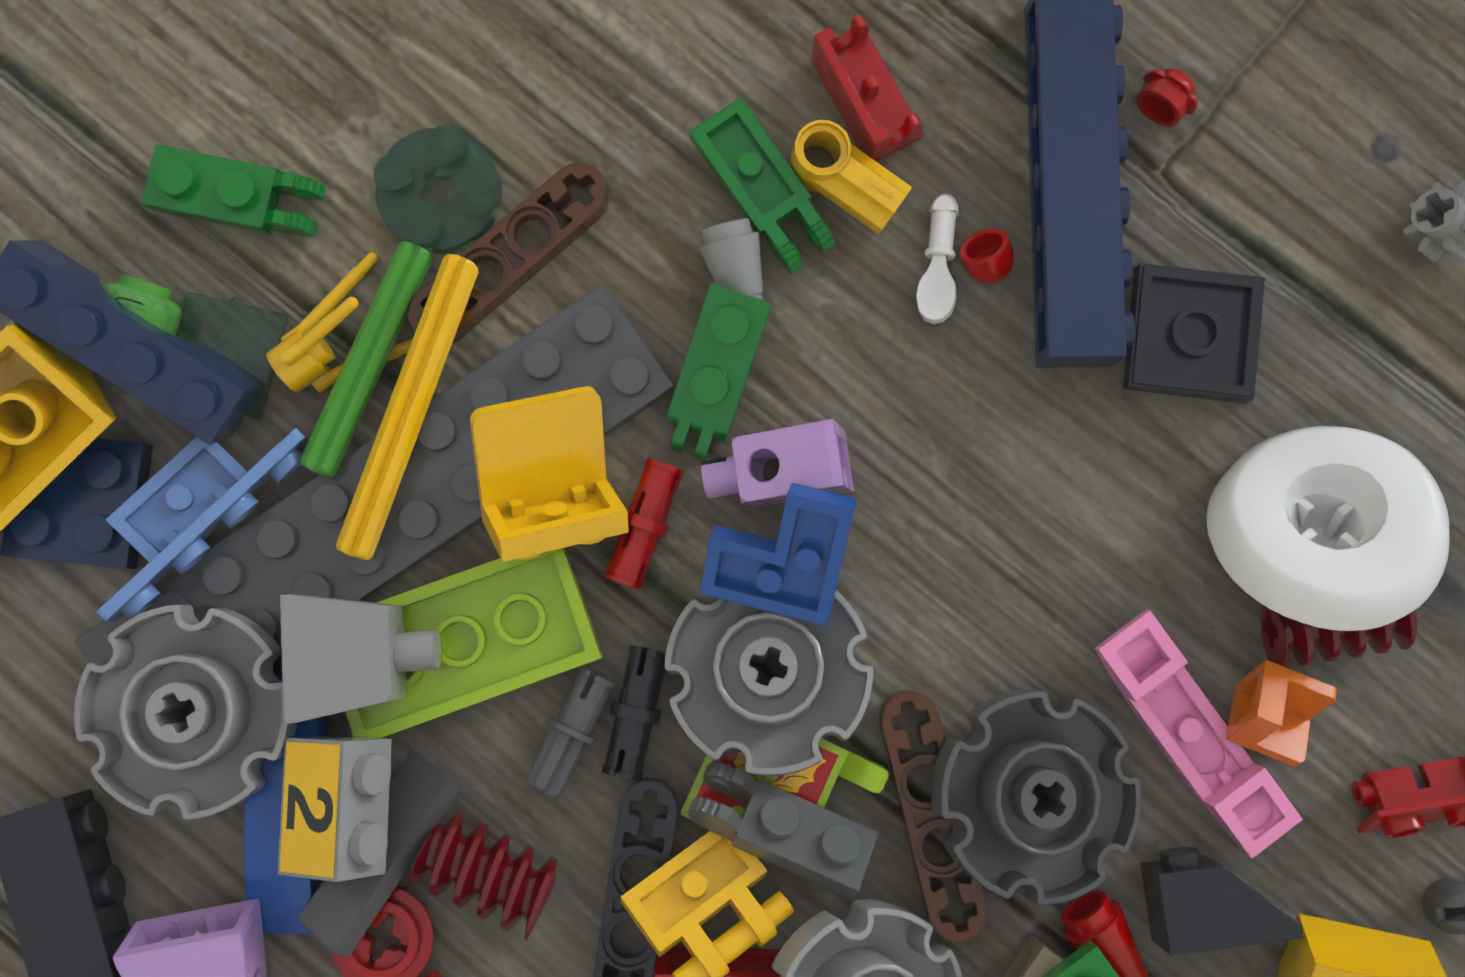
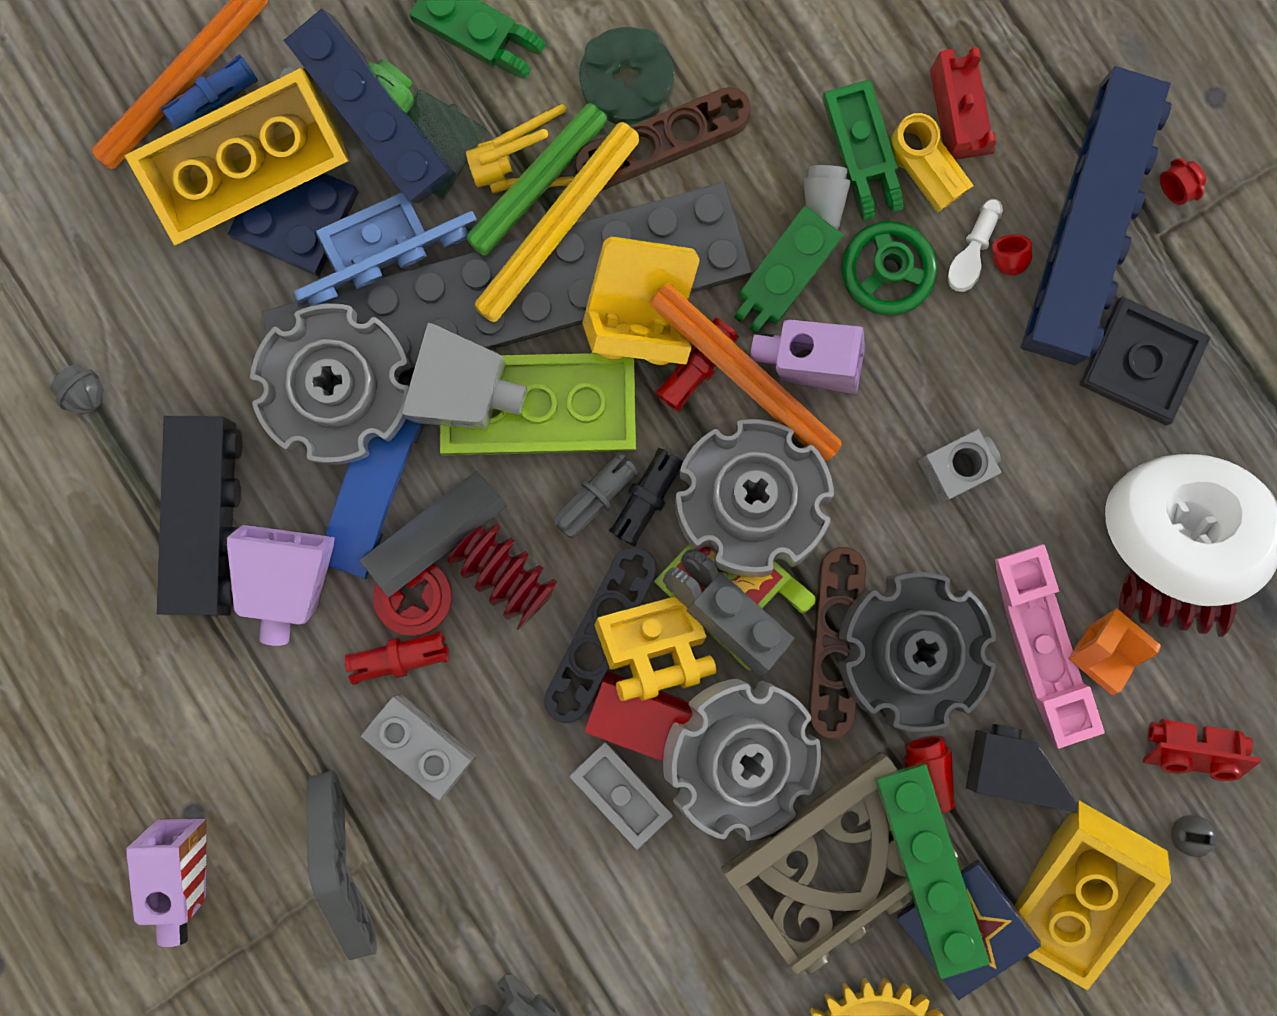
camera: 15 degrees right, 0 degrees up
brick [277,736,392,882] -> none
blue plate [699,483,857,626] -> none
none -> orange axle [649,284,842,461]
none -> green piece [842,221,937,315]
none -> light grey brick [917,429,1002,504]

